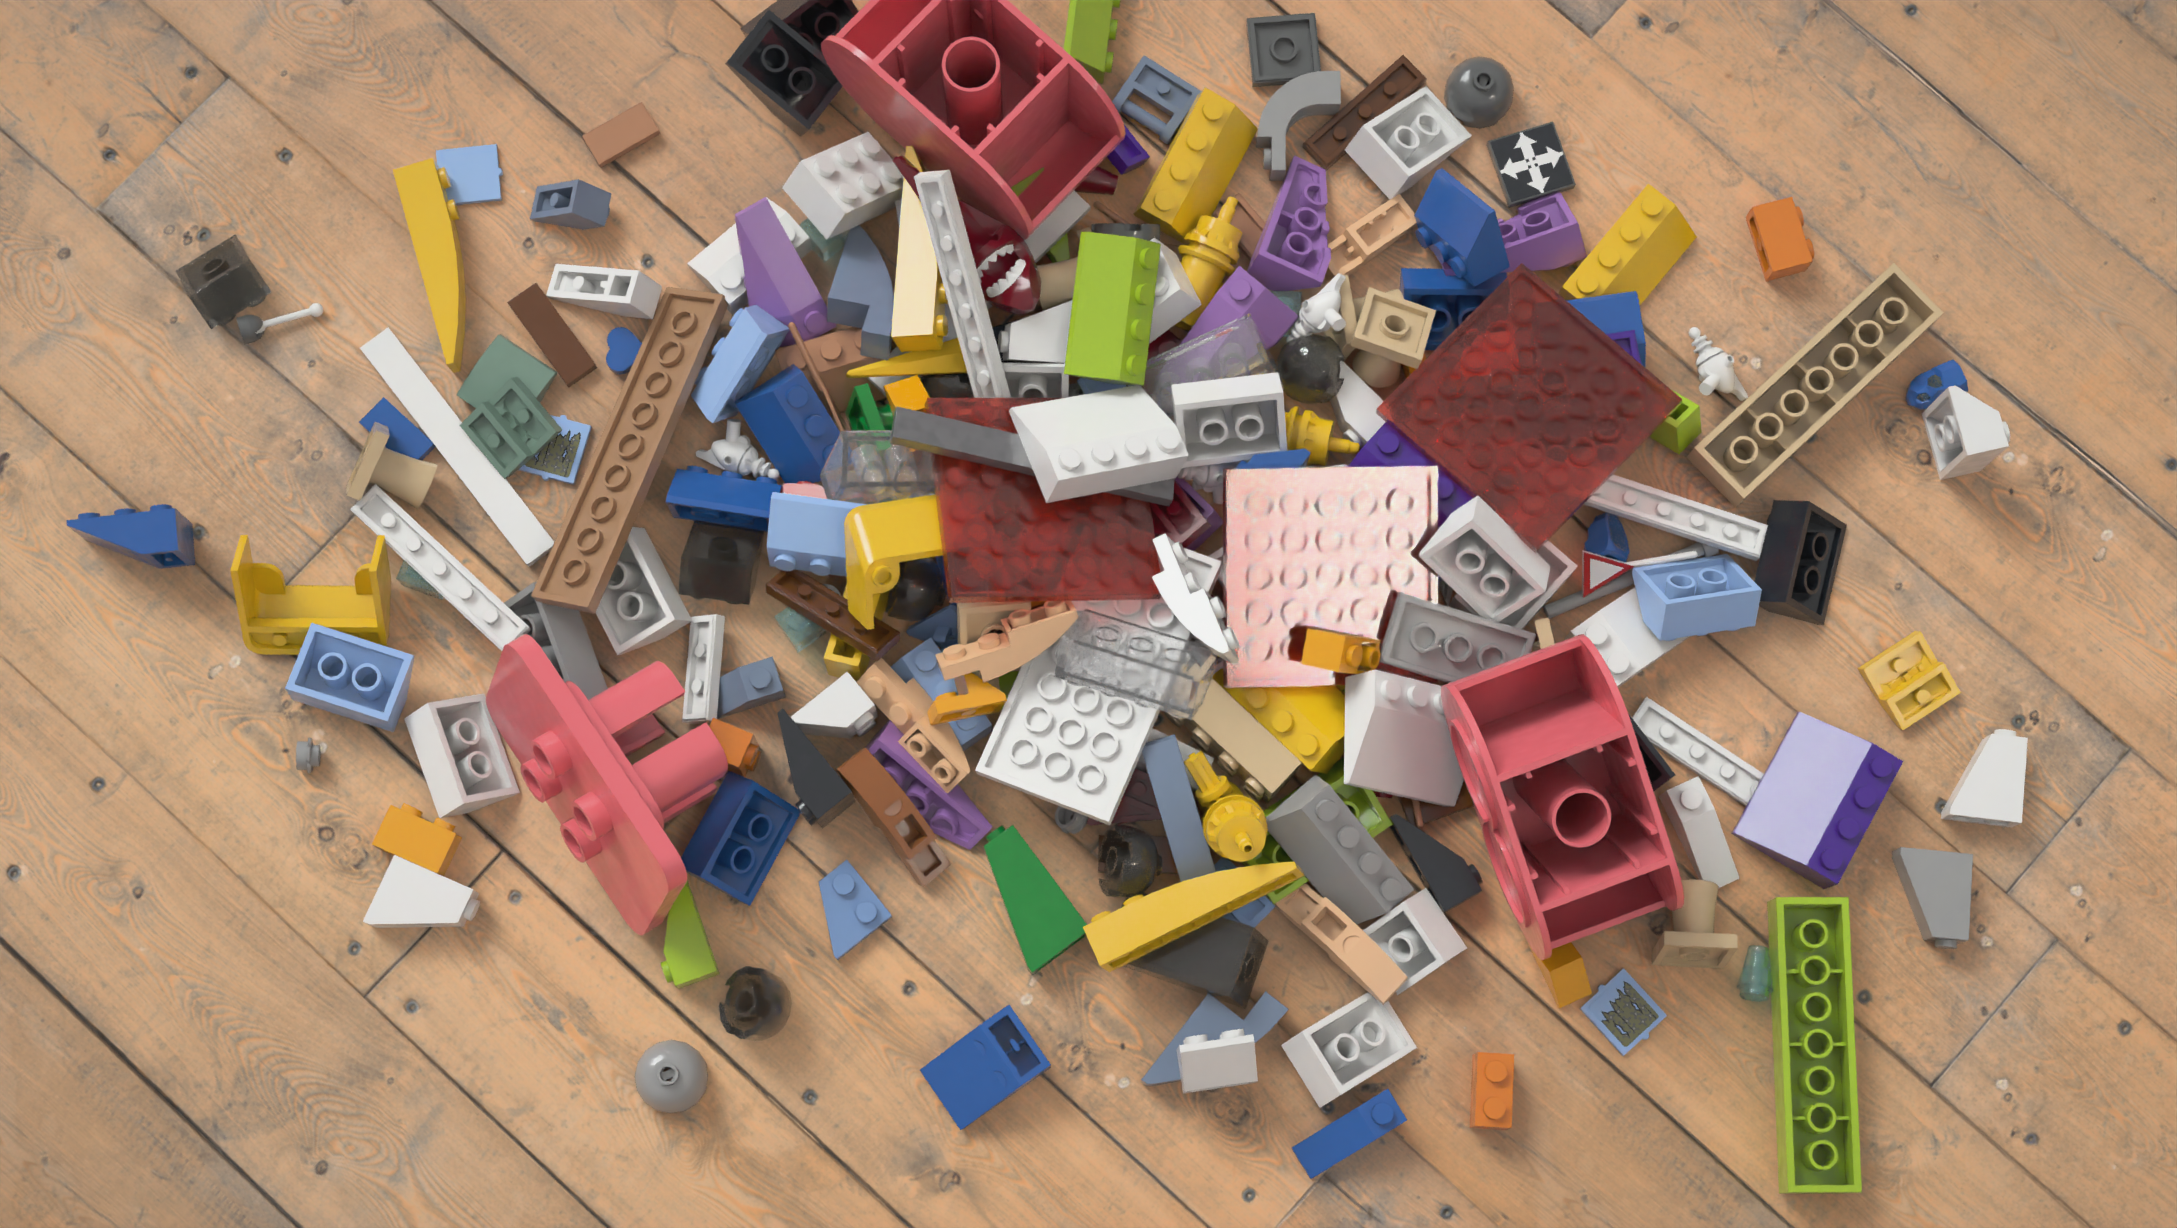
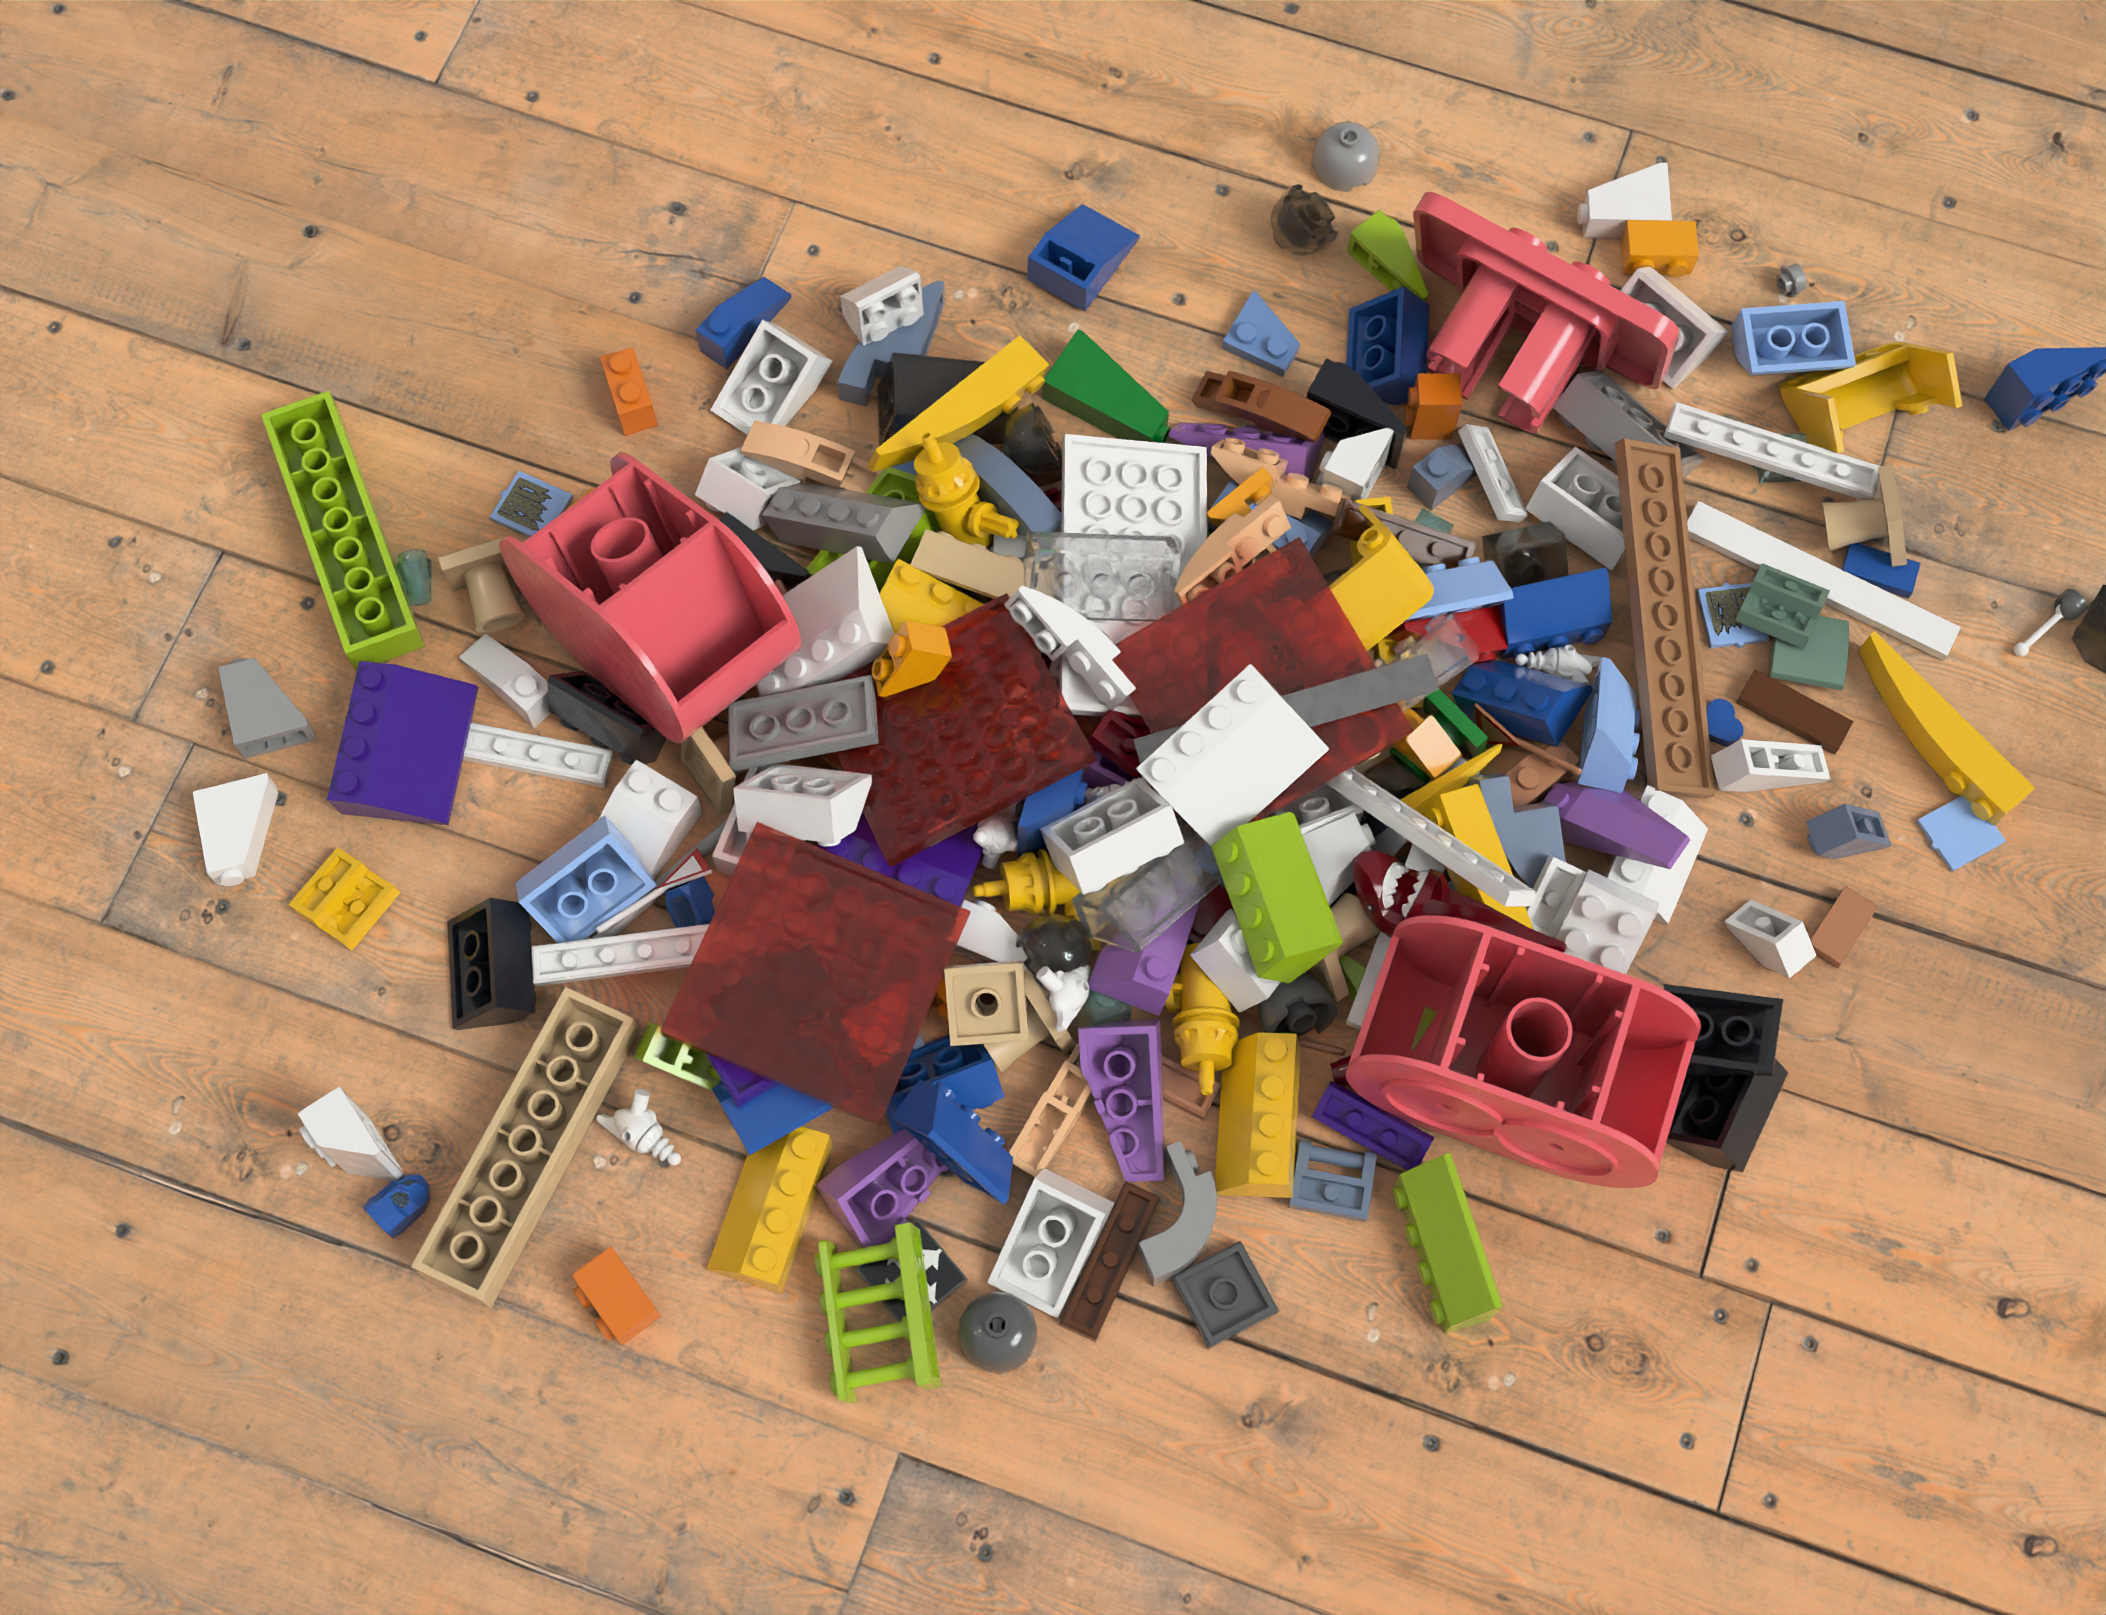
camera: 160 degrees right, 10 degrees down
none -> lime fence [815,1222,942,1404]
none -> white plate [1525,855,1587,938]
none -> white slope [1724,899,1816,978]

